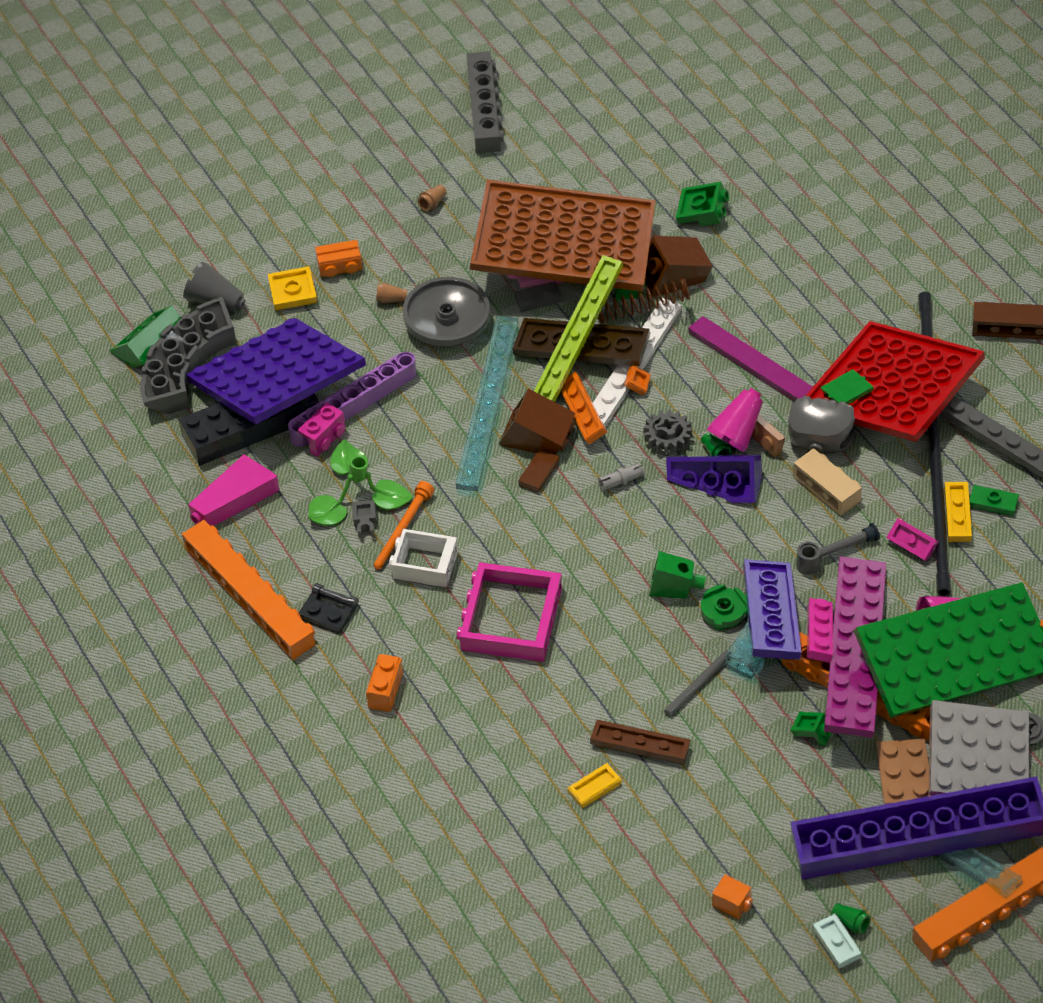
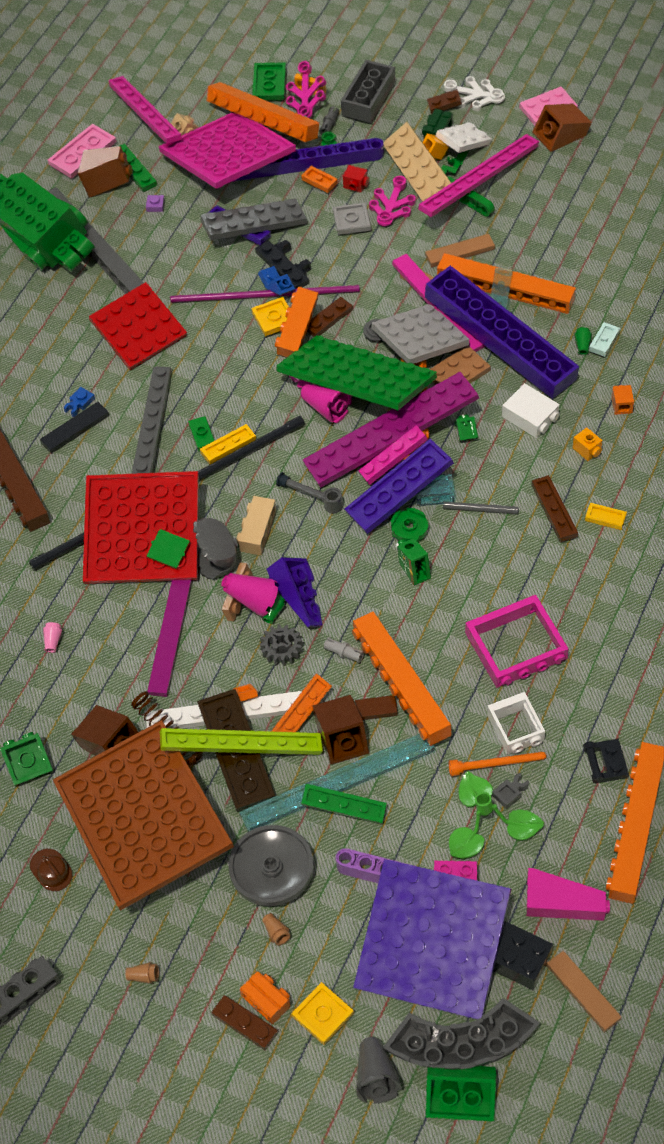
camera: 125 degrees left, 5 degrees up
orange brick [366,654,403,712] -> none
dark pink plate [886,518,939,561] -> none
none -> reddish brown piece [30,848,72,892]
none -> bright pink cone [43,622,62,653]
none -> reddish brown plate [211,995,278,1051]
none -> green plate [301,784,387,824]
none -> orange brick [352,611,452,746]
none -> white brick [502,383,560,438]
none -> medium nougat tile [546,951,622,1033]
none -> light orange brick [573,428,603,461]

